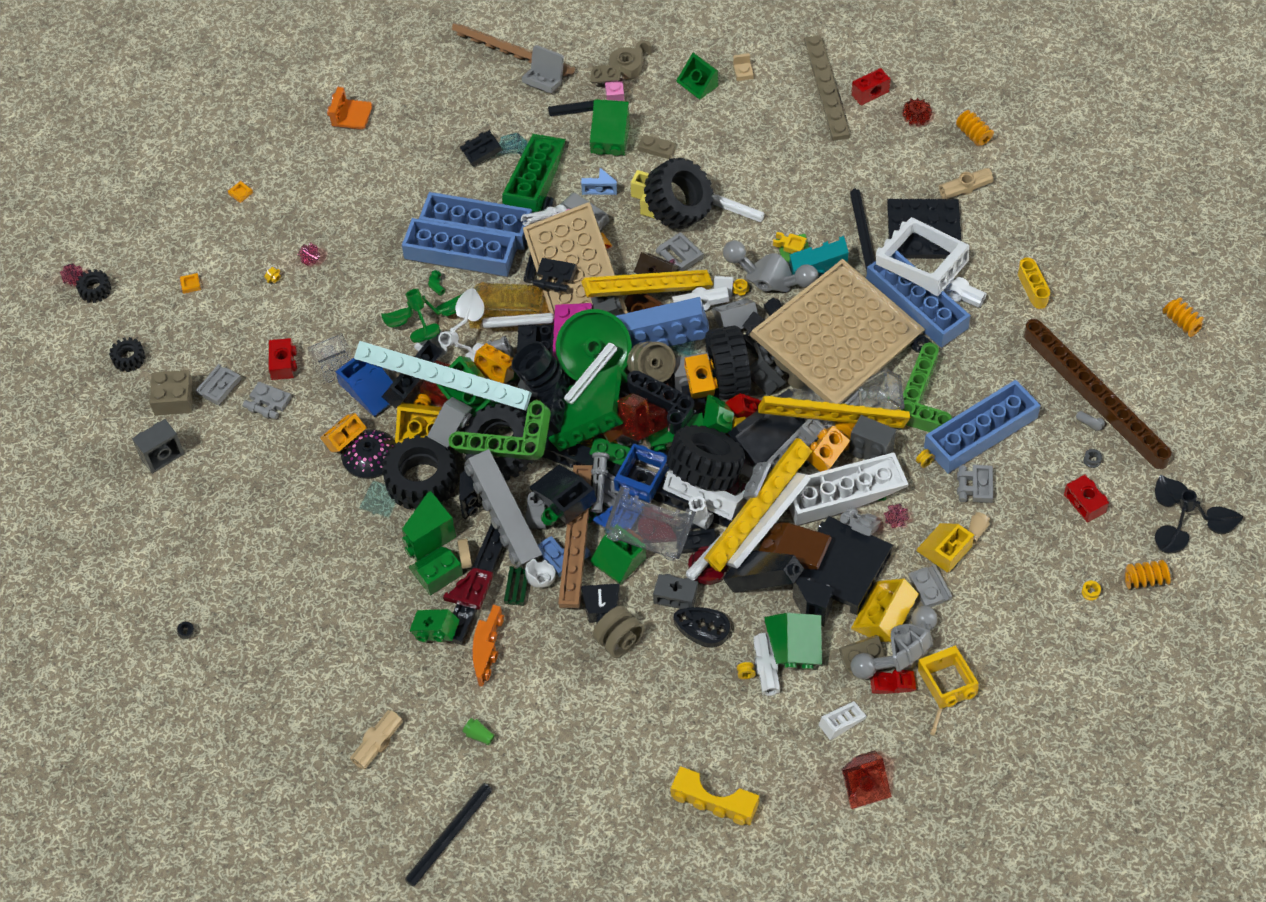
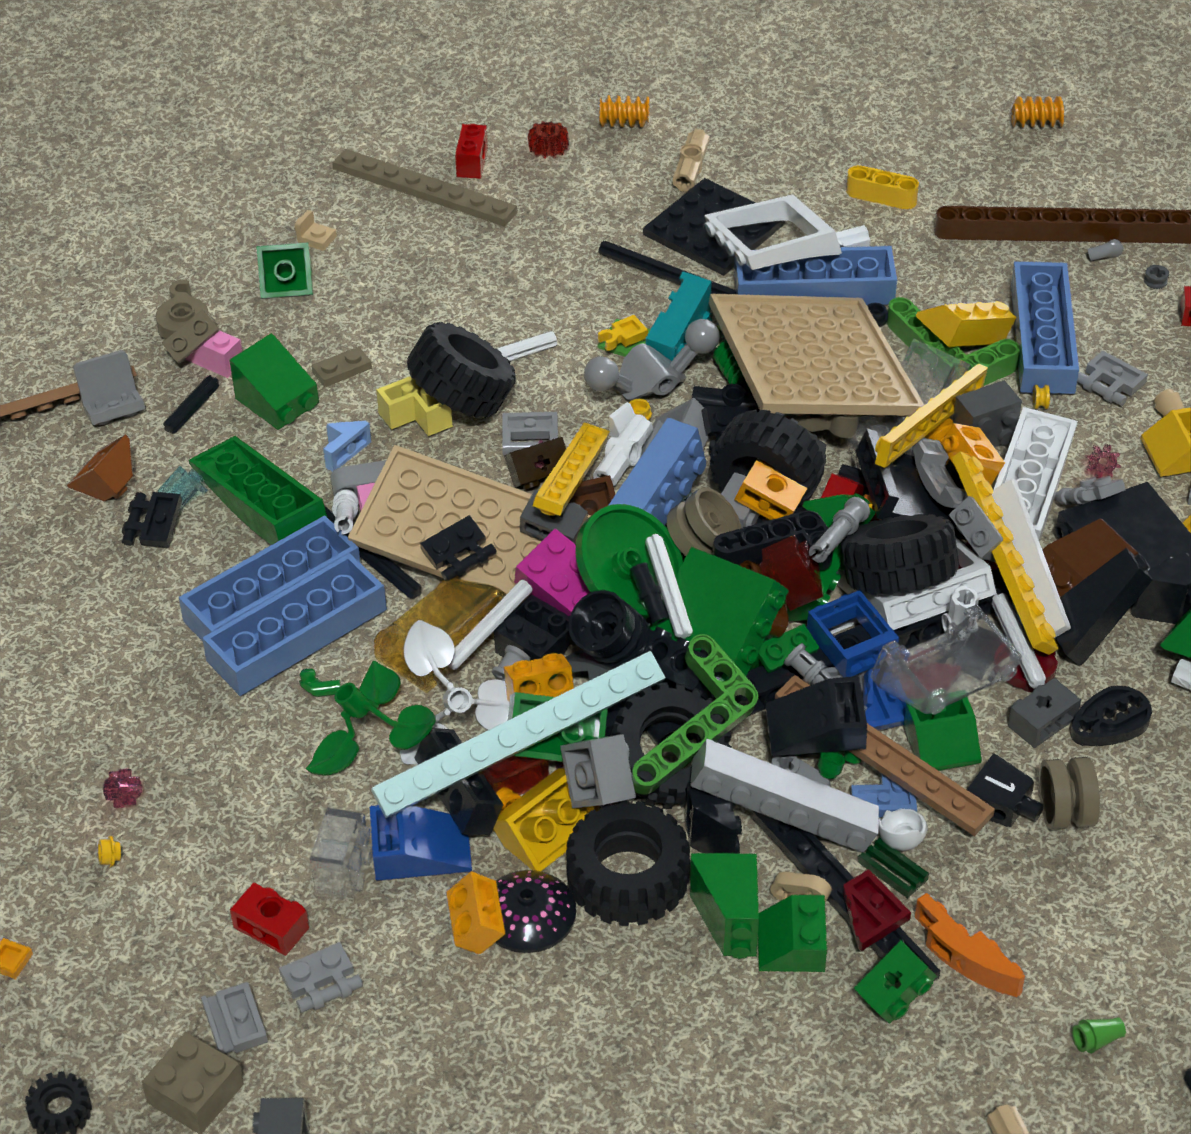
camera: 55 degrees left, 10 degrees down
clear light blue piece [359,481,395,517] -> none
none -> dark orange slope [67,434,133,501]
none -> black pin [629,562,670,625]
none -> light grey pin [809,497,870,563]
none -> yellow slope [916,301,1017,347]

